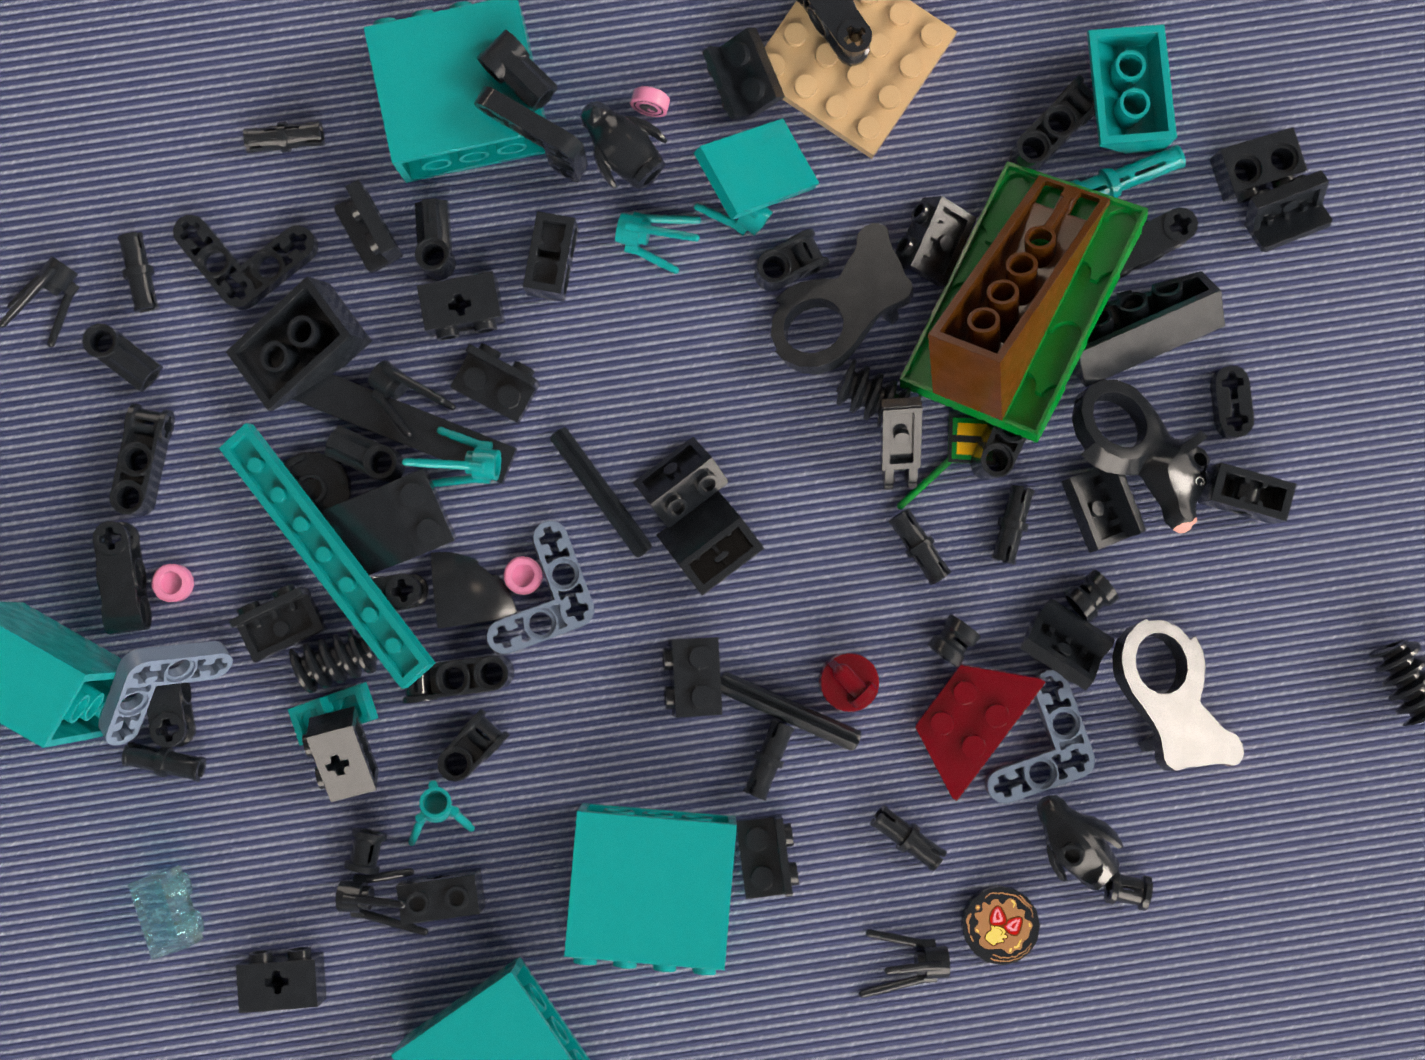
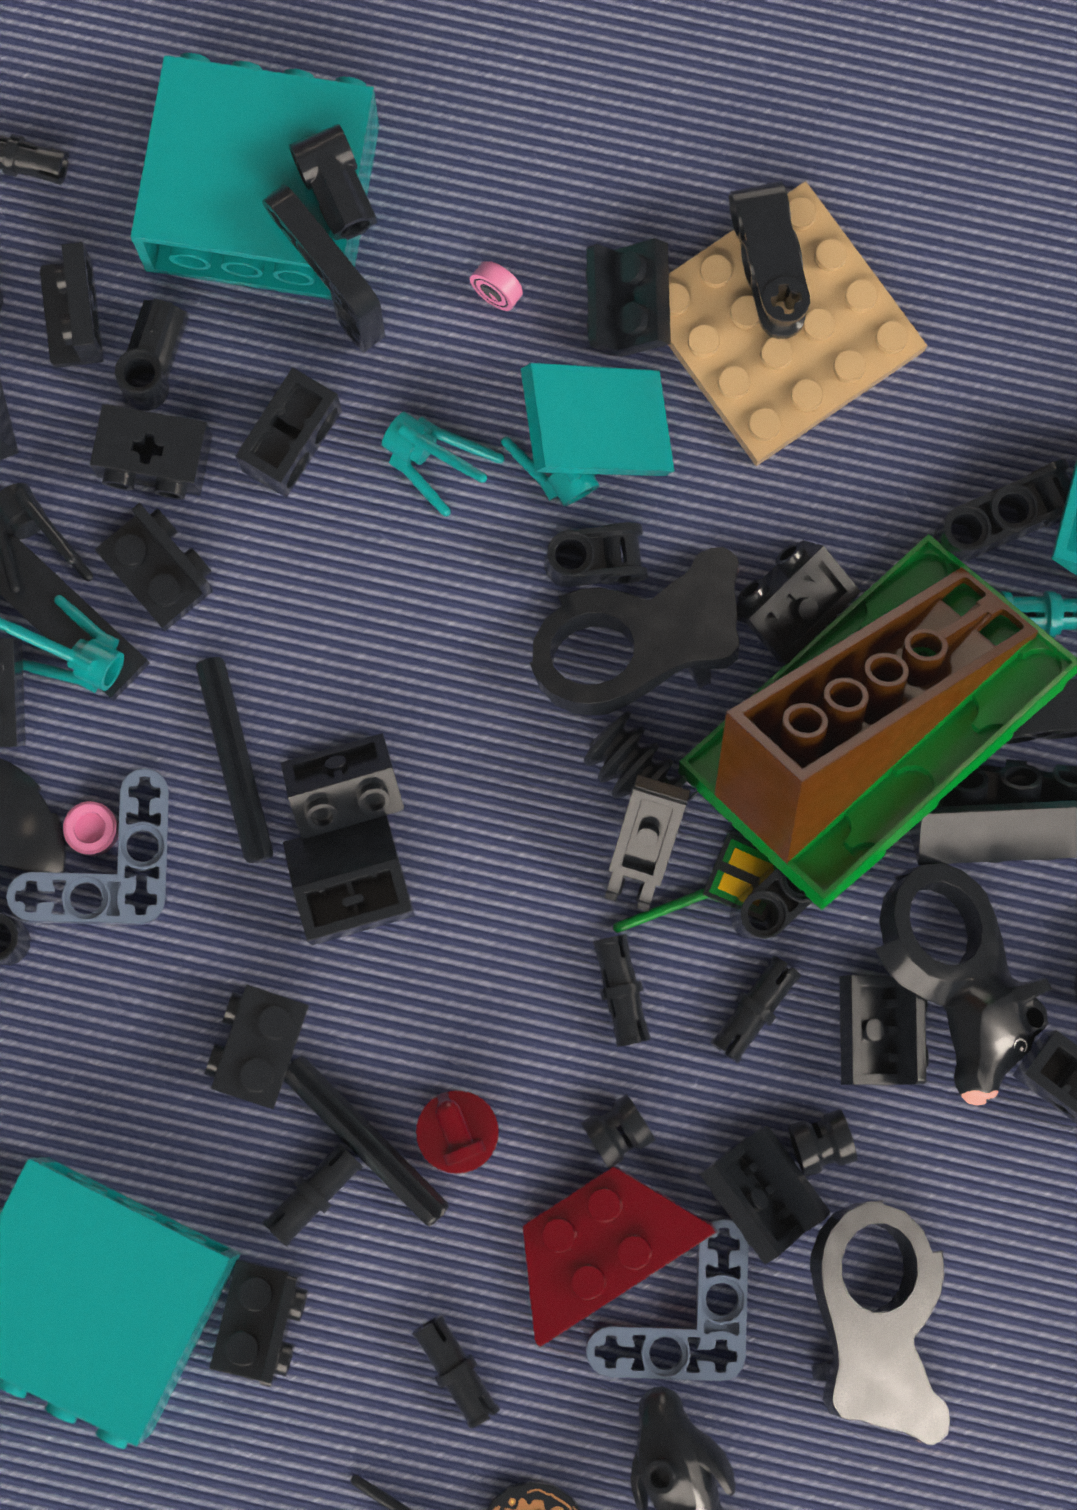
camera: 20 degrees right, 5 degrees down
black animal [580,101,667,190] -> none

